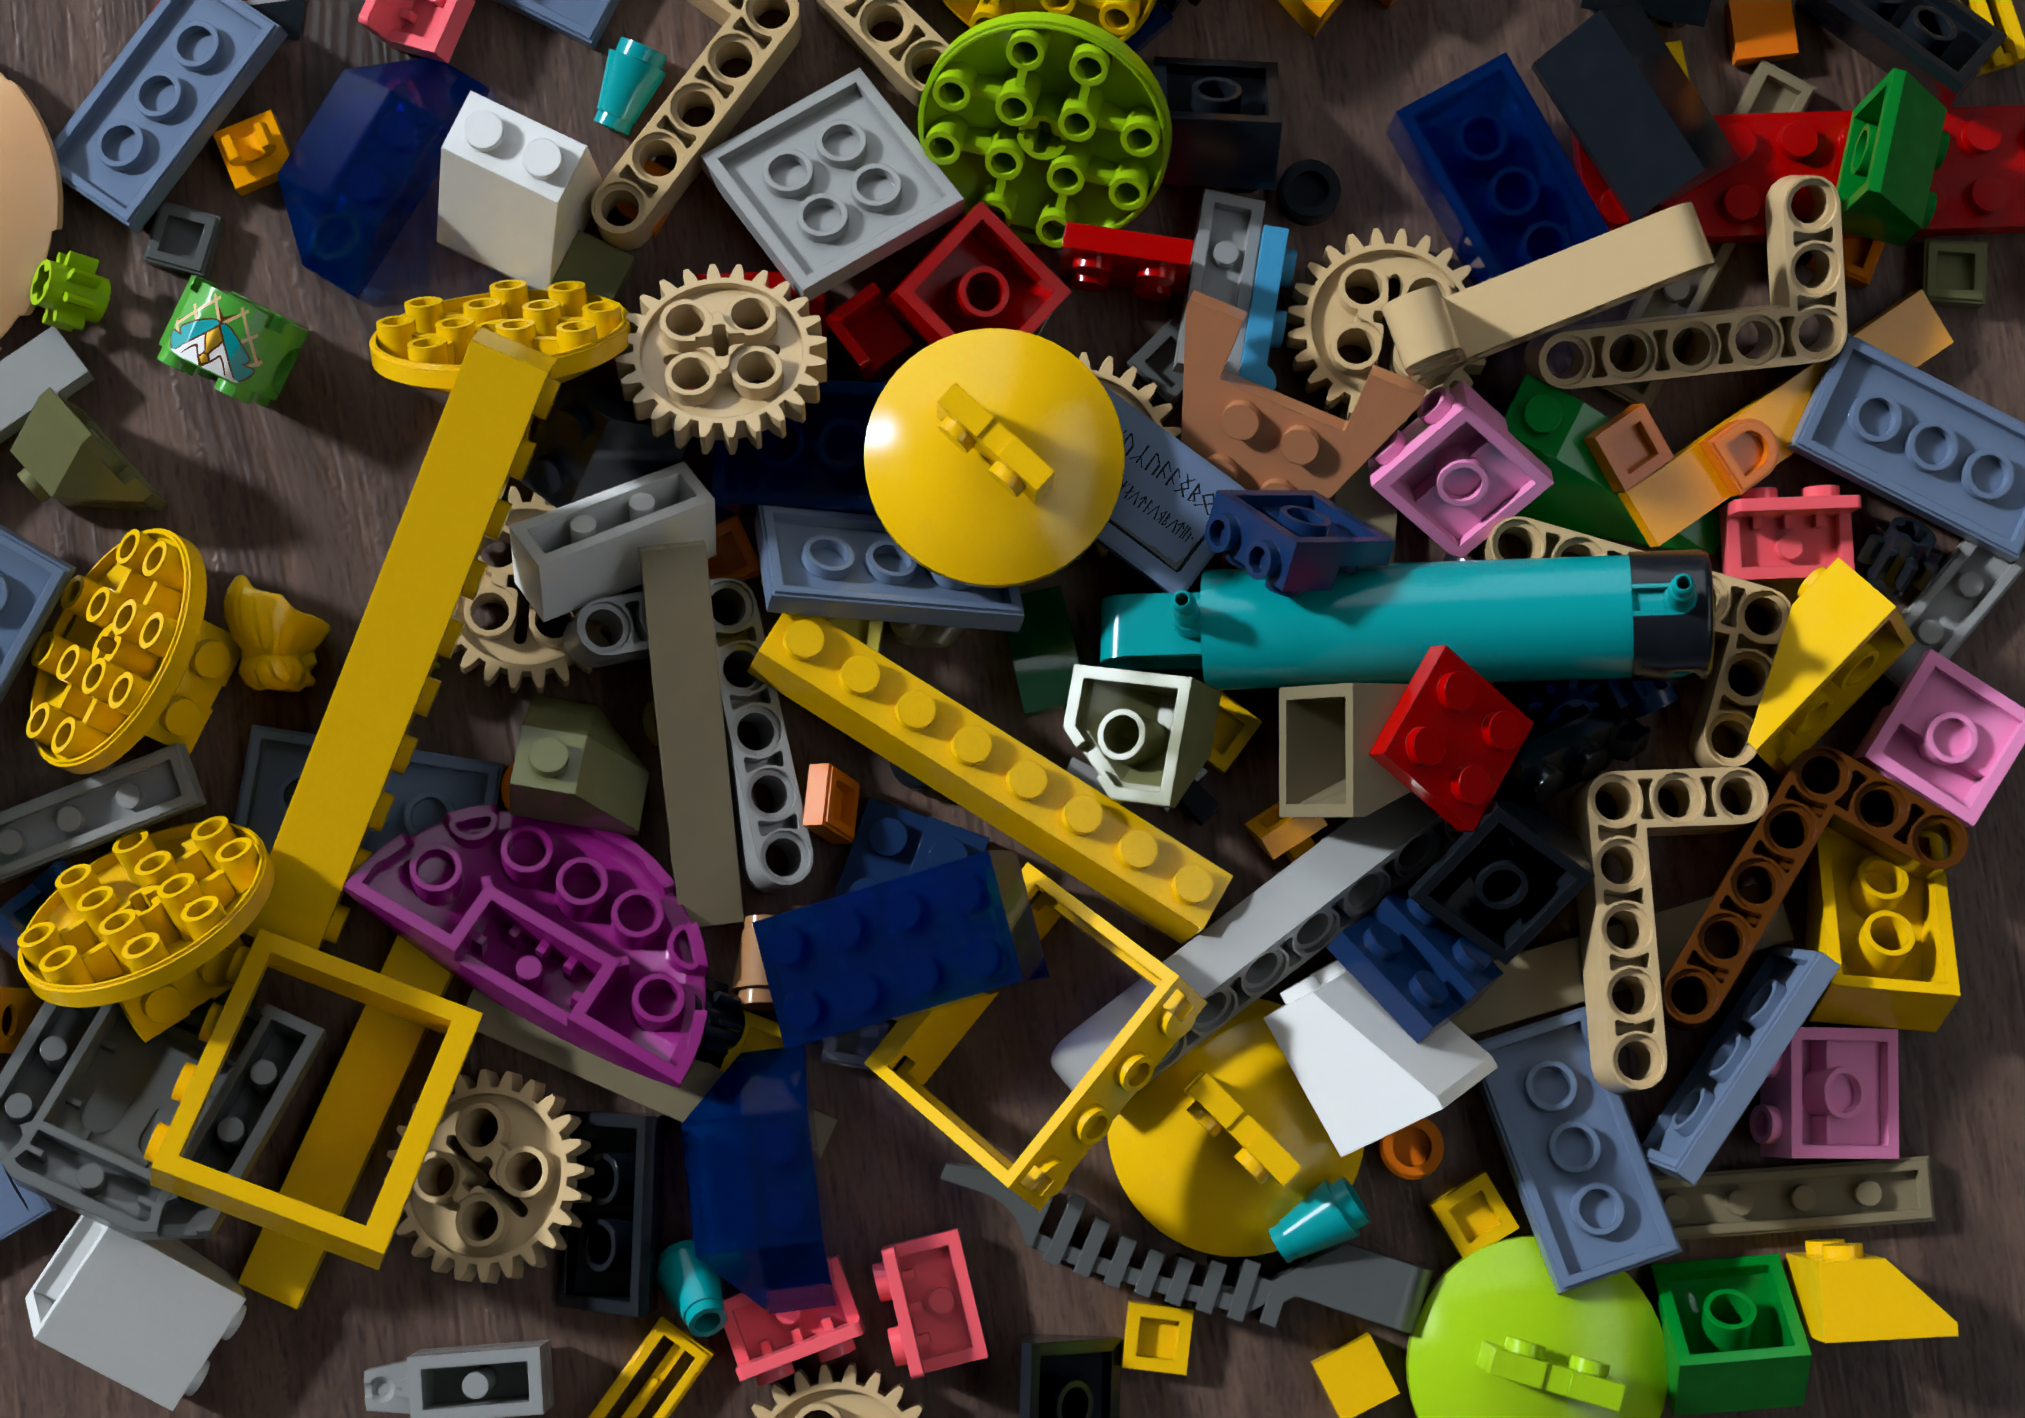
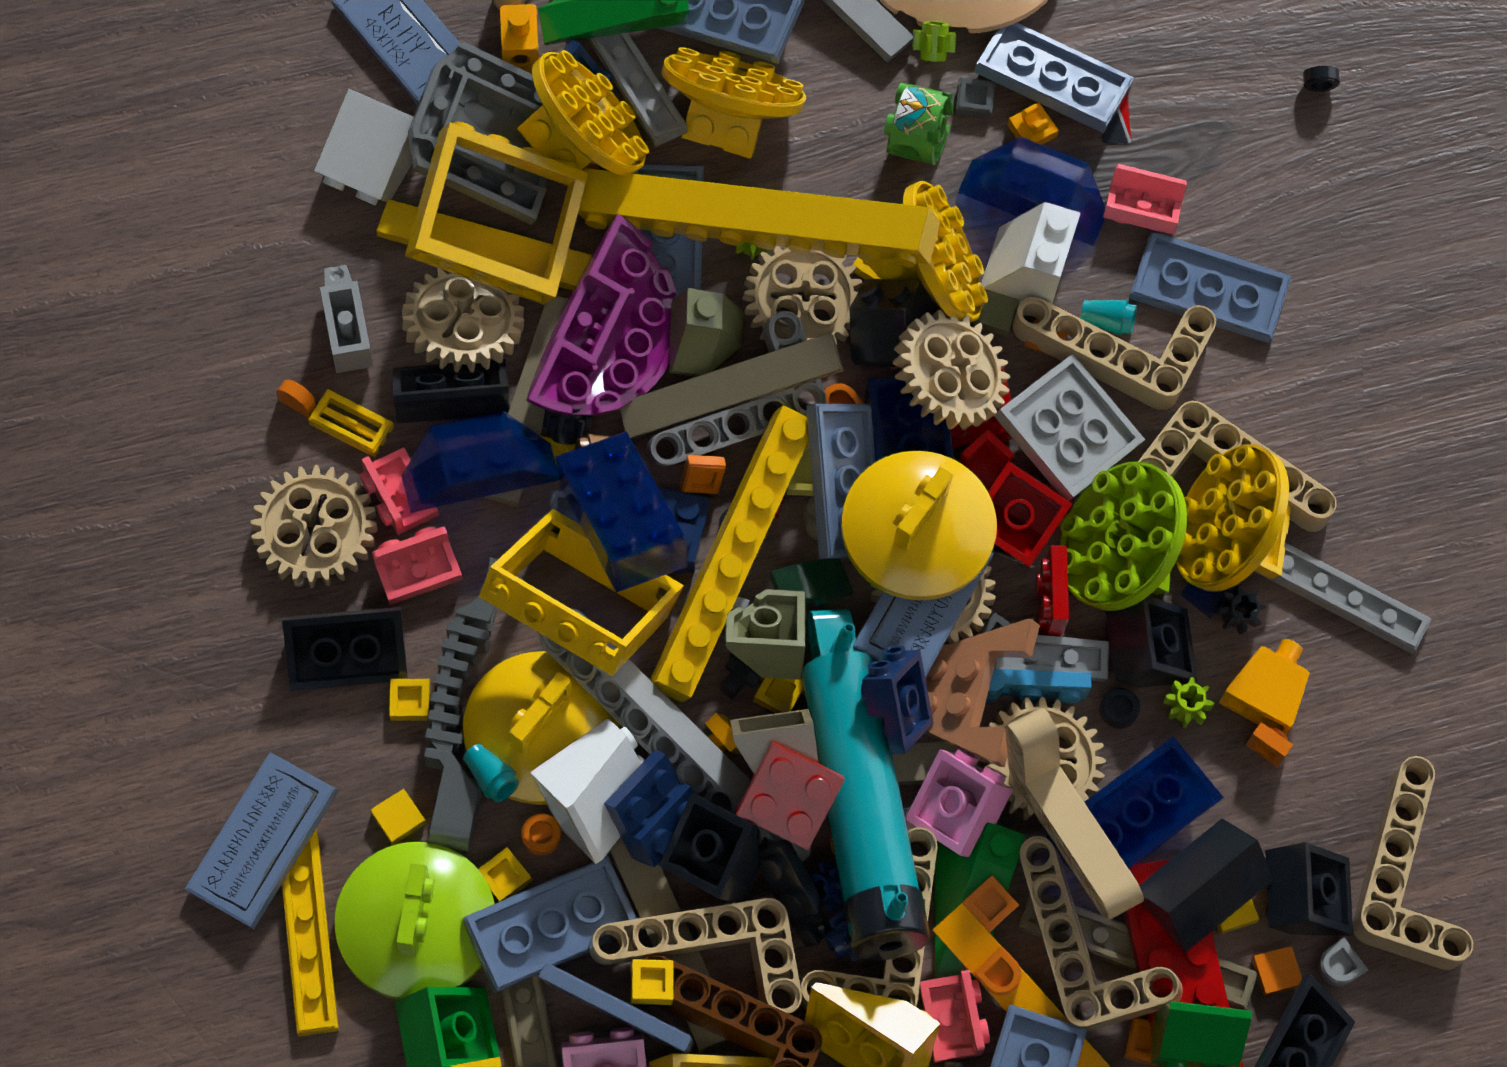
camera: 80 degrees right, 15 degrees down
olive slope [10,387,169,512] -> none
yellow hair [224,574,331,692] -> none
white brick [509,461,717,622] -> none
teal cone [655,1240,727,1337] -> none
none -> yellow tile [631,959,673,1005]
none -> lime gear [1163,677,1214,728]

